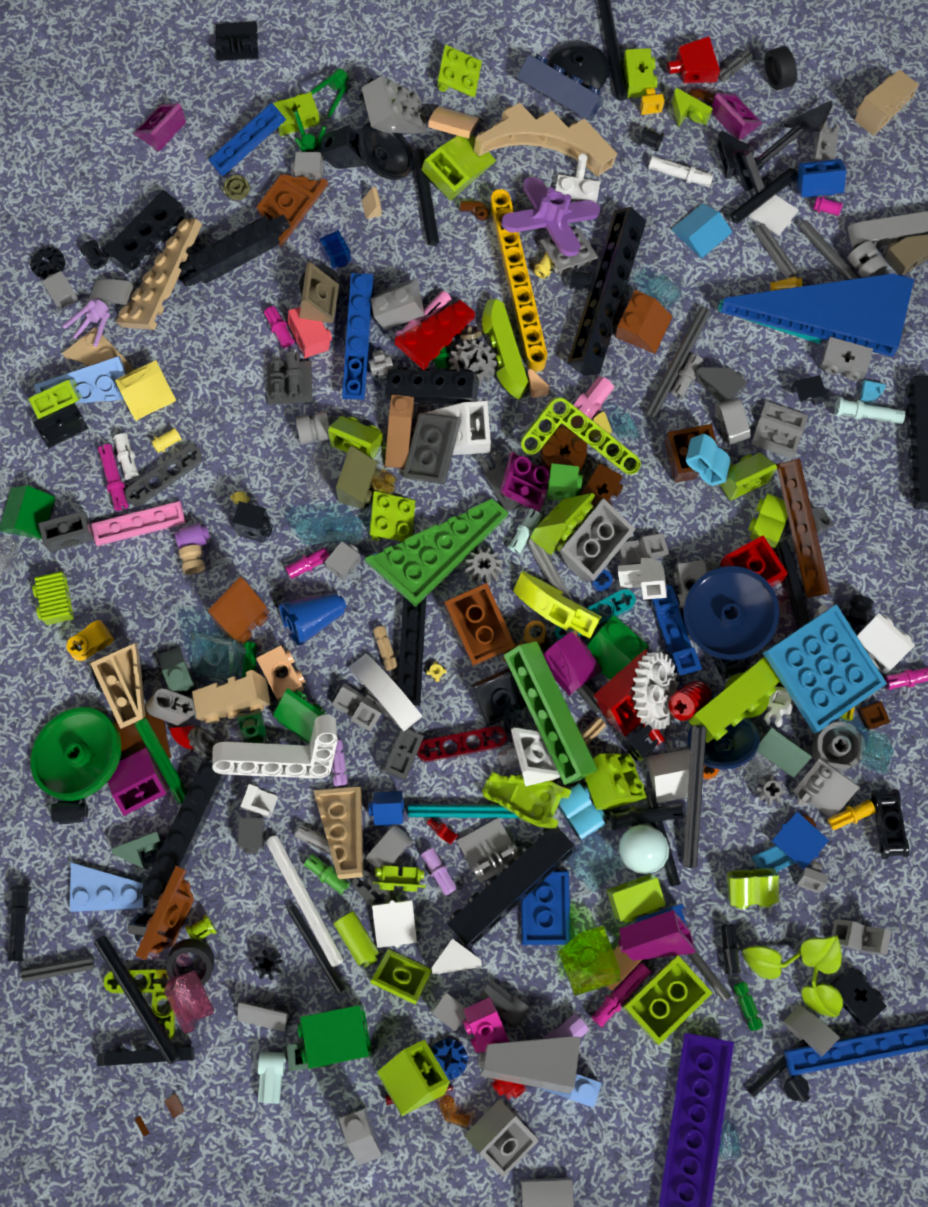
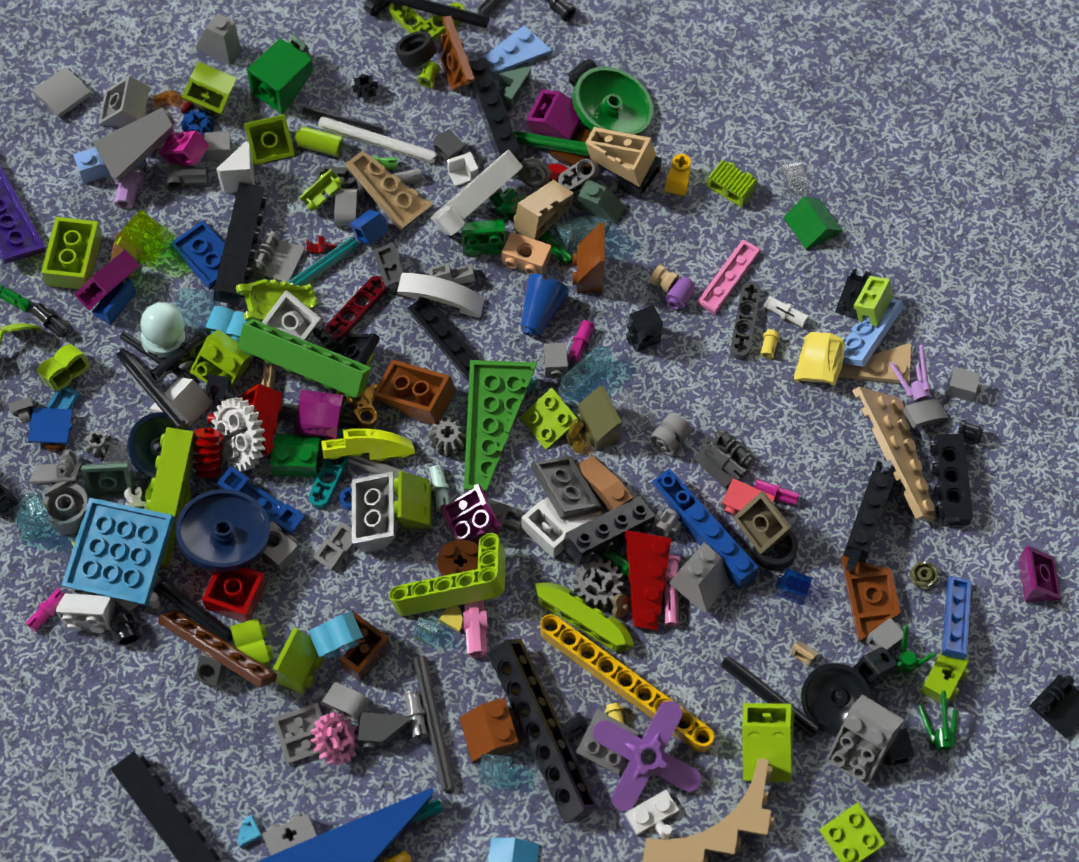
camera: 140 degrees right, 10 degrees down
black gear [30,246,65,279] -> none
dark grey brick [38,511,95,553] -> none
dark pink pin [98,444,129,511] -> none
black tile [128,913,153,941] -> none
clear pink panel [164,971,214,1034] -> none
light yellow piece [230,492,250,505] -> none
light grey slope [237,1002,289,1032] -> none
light aqua piece [258,1051,286,1104] -> none
lime slope [328,416,383,460] -> none
lavender axle [332,740,348,786] -> none
white piece [372,900,417,948] -> none
tan axle [373,626,397,671] -> none
lavender axle [420,847,456,895] -> none
light yellow piece [426,662,447,682] -> none
light nougat slope [428,106,480,138] -> none
reddish brown arm [460,201,489,221] -> none
light nougat slope [527,369,549,398] -> none
bright green brick [547,463,583,501] -> none
reddish brown brick [581,463,624,514] -> none
dark pink pin [590,962,651,1028] -> none
lime brick [606,873,666,923] -> none
white brick [618,558,667,599] -> none
flat silver bar [687,949,731,1002] -> none
black panel [791,375,827,405] -> none
yellow axle [828,799,876,830] -> none
light aqua pin [834,397,905,424] -> none
reddish brown tile [858,701,890,731] -> none
none -> bright pink gear [311,712,359,766]

